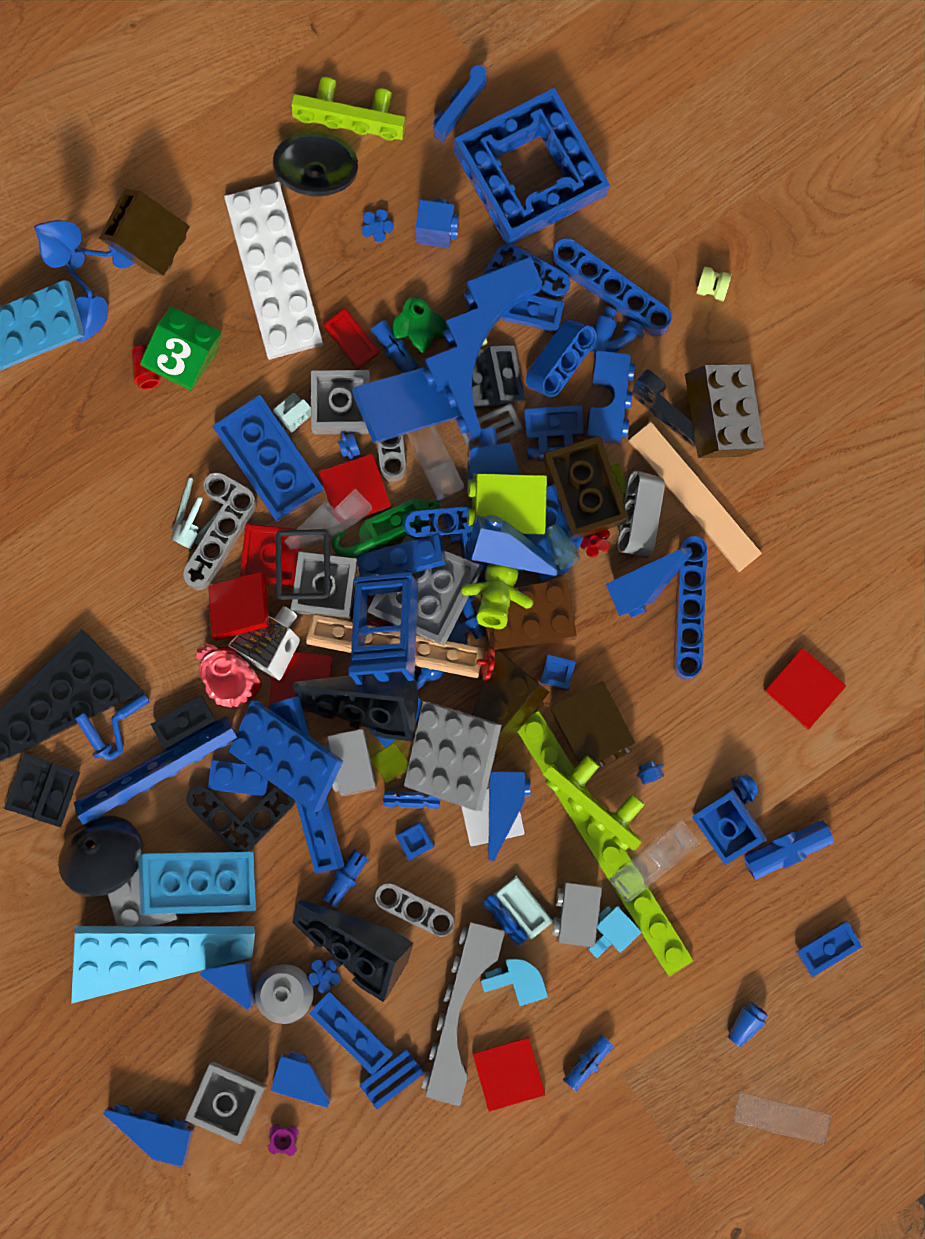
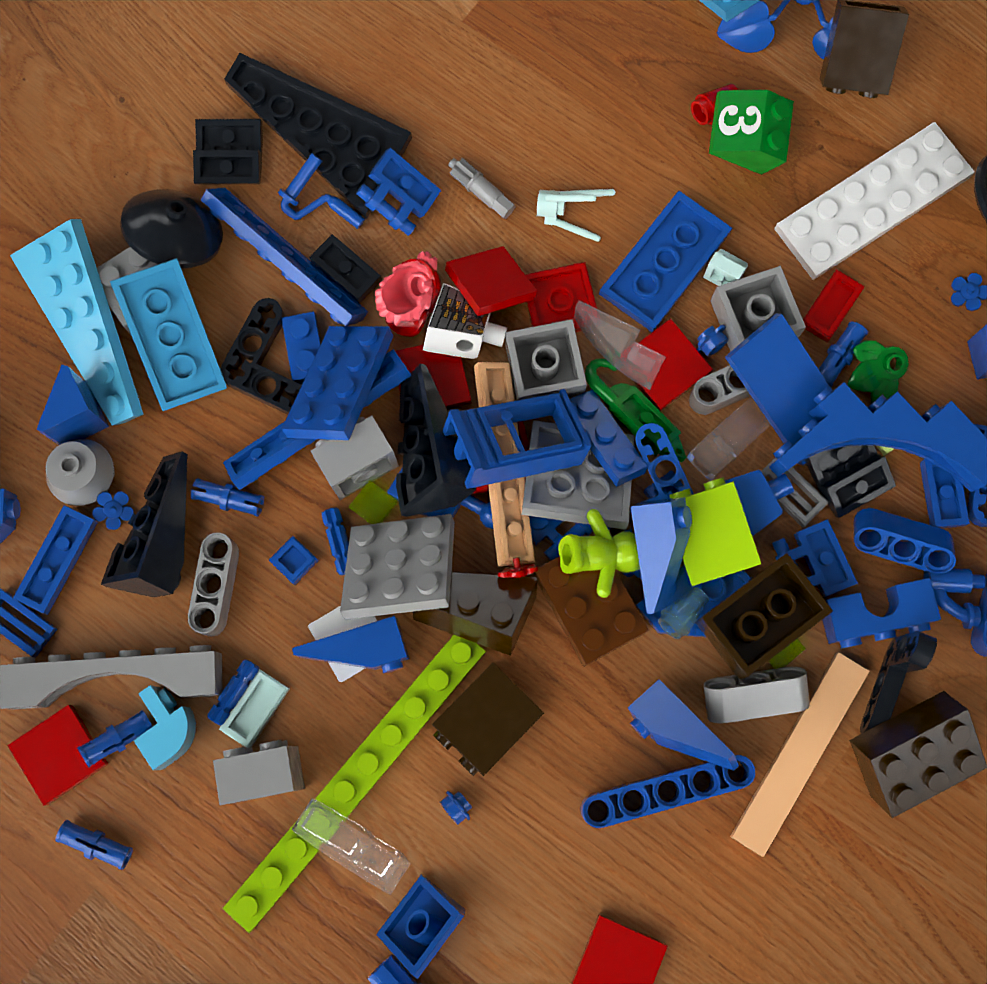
camera: 75 degrees right, 5 degrees down
light grey beam [183,472,257,591] -> none
black piece [275,529,330,600] -> none
blue tile [540,655,576,690] -> none
lime plate [543,755,645,851] -> none
red plant [580,529,610,558] -> none
medium azure brick [588,906,642,958] -> none
blue plate [731,774,758,804] -> none
none -> blue pin [77,710,153,768]
none -> blue plate [356,148,441,236]
none -> light grey piece [448,158,516,219]

